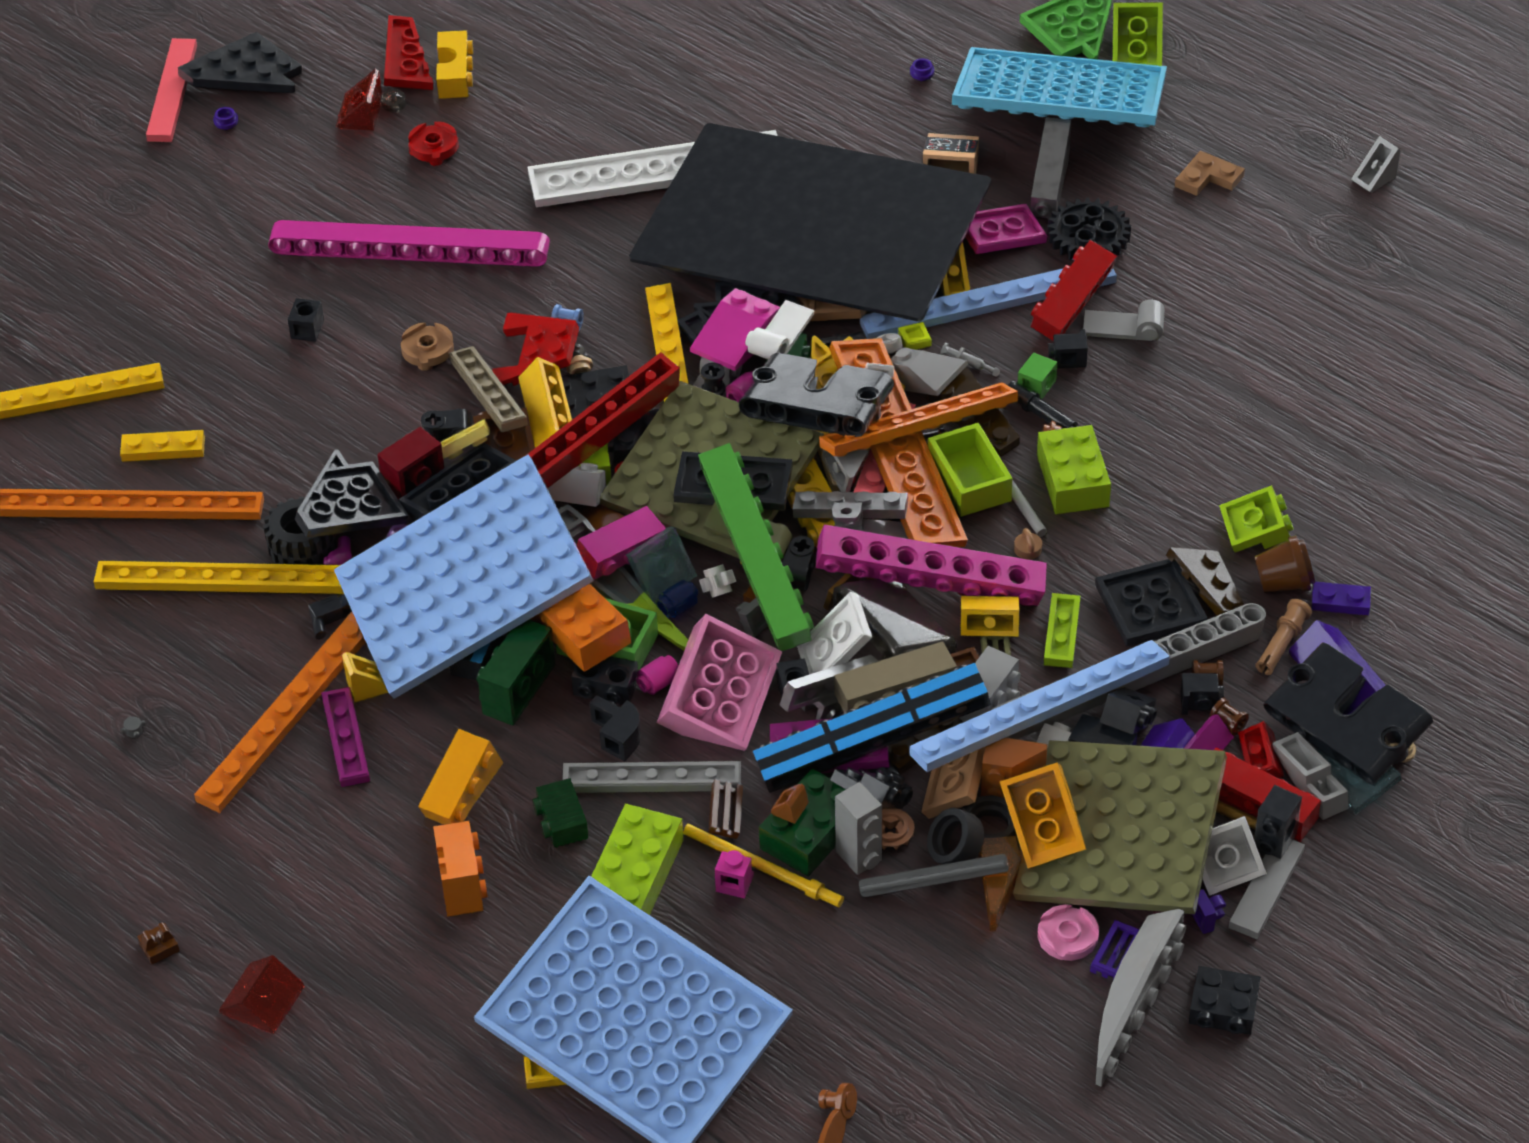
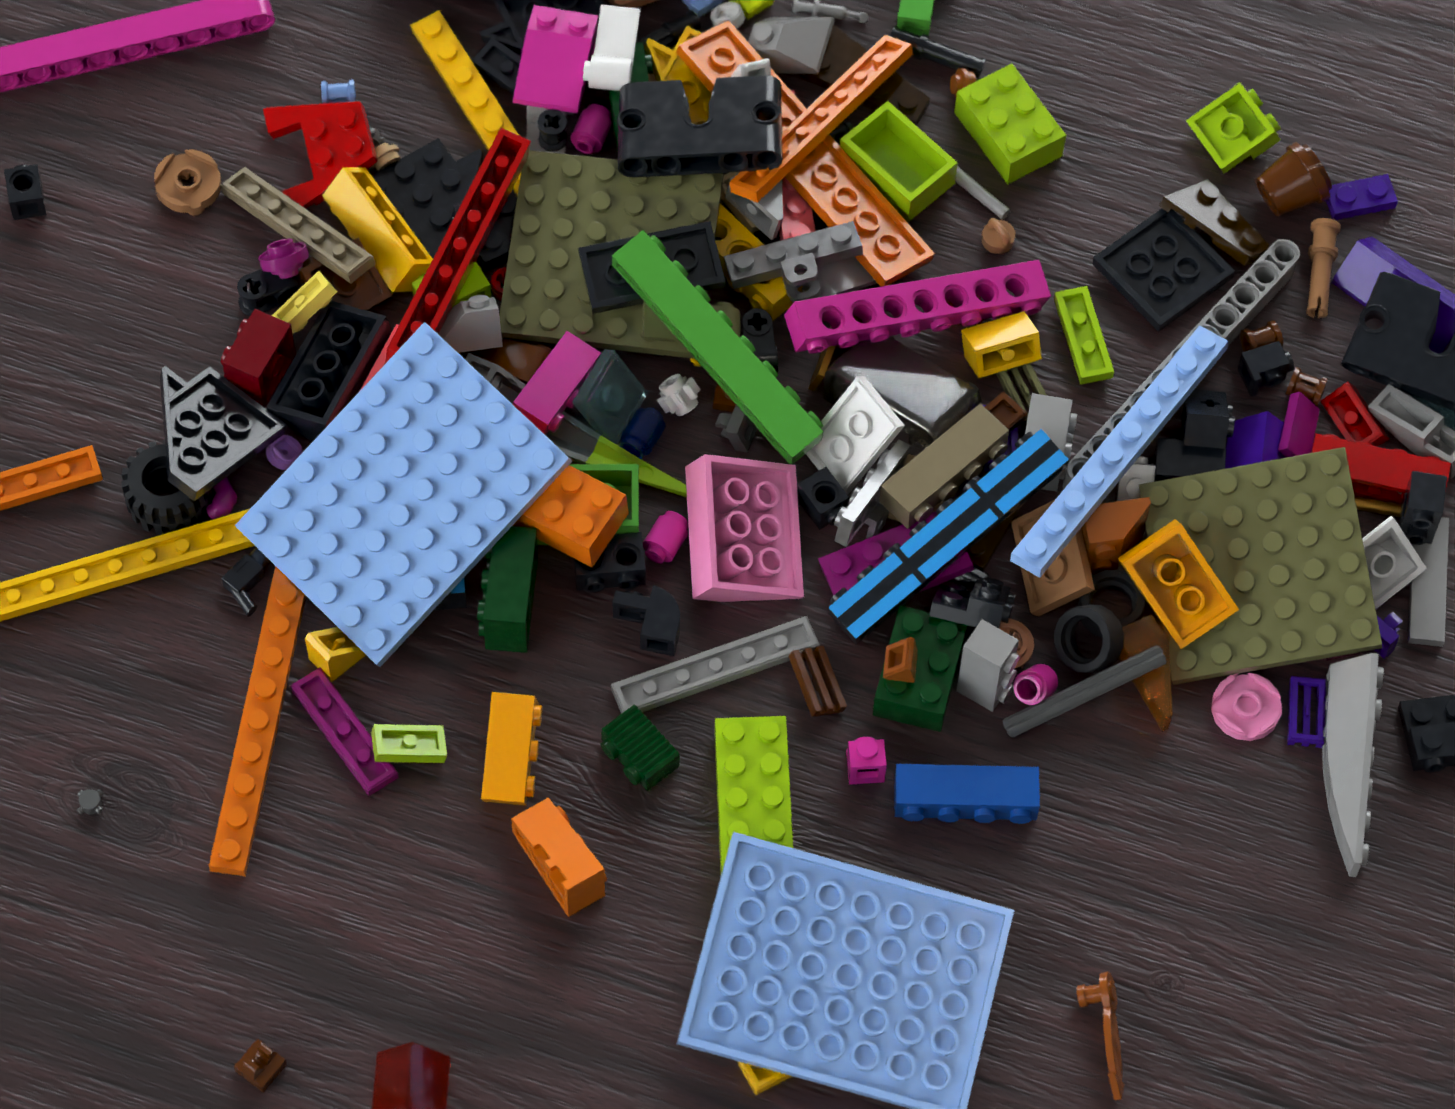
camera: 25 degrees left, 15 degrees up
yellow bar [683,824,844,908] -> none
none -> magenta plate [258,238,309,279]
none -> lime plate [371,724,447,763]
none -> blue brick [894,764,1040,824]
none -> dark pink brick [1013,664,1058,705]

